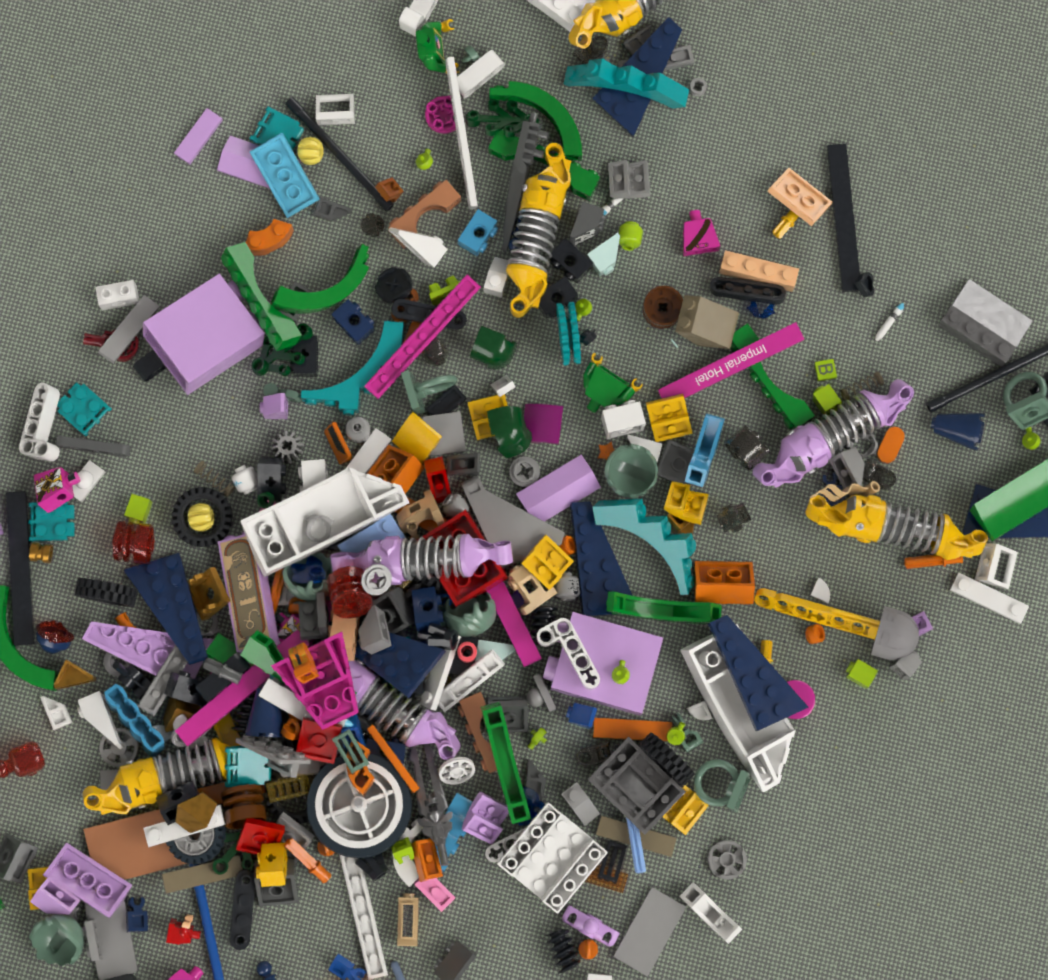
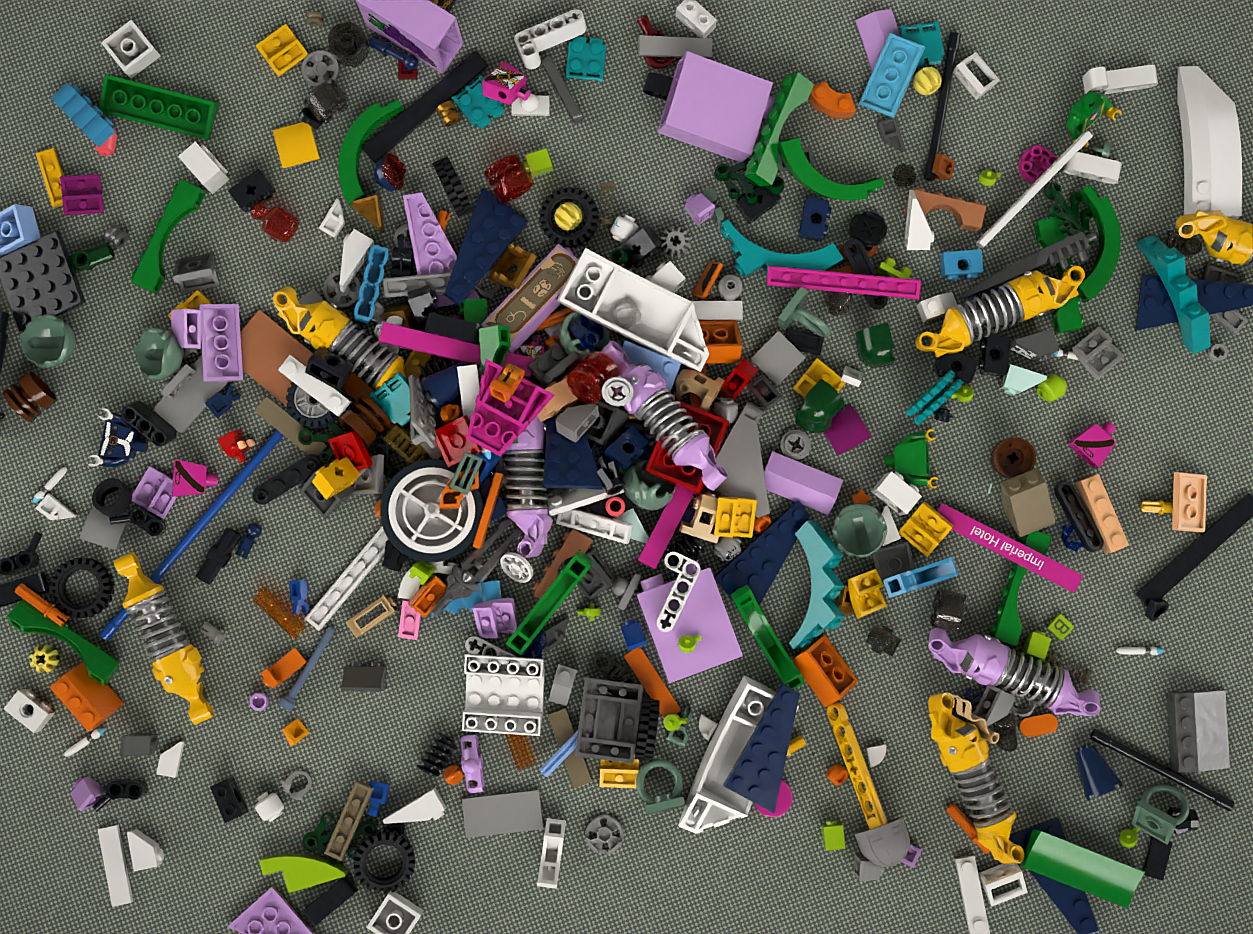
camera: 50 degrees right, 5 degrees up
pearl gold slope [175,792,217,833] -> none
dark grey axle [203,658,243,685] -> none
orange axle [284,838,331,883] -> none
yellow slope [392,412,442,464] -> none
black tile [597,840,627,884] -> none

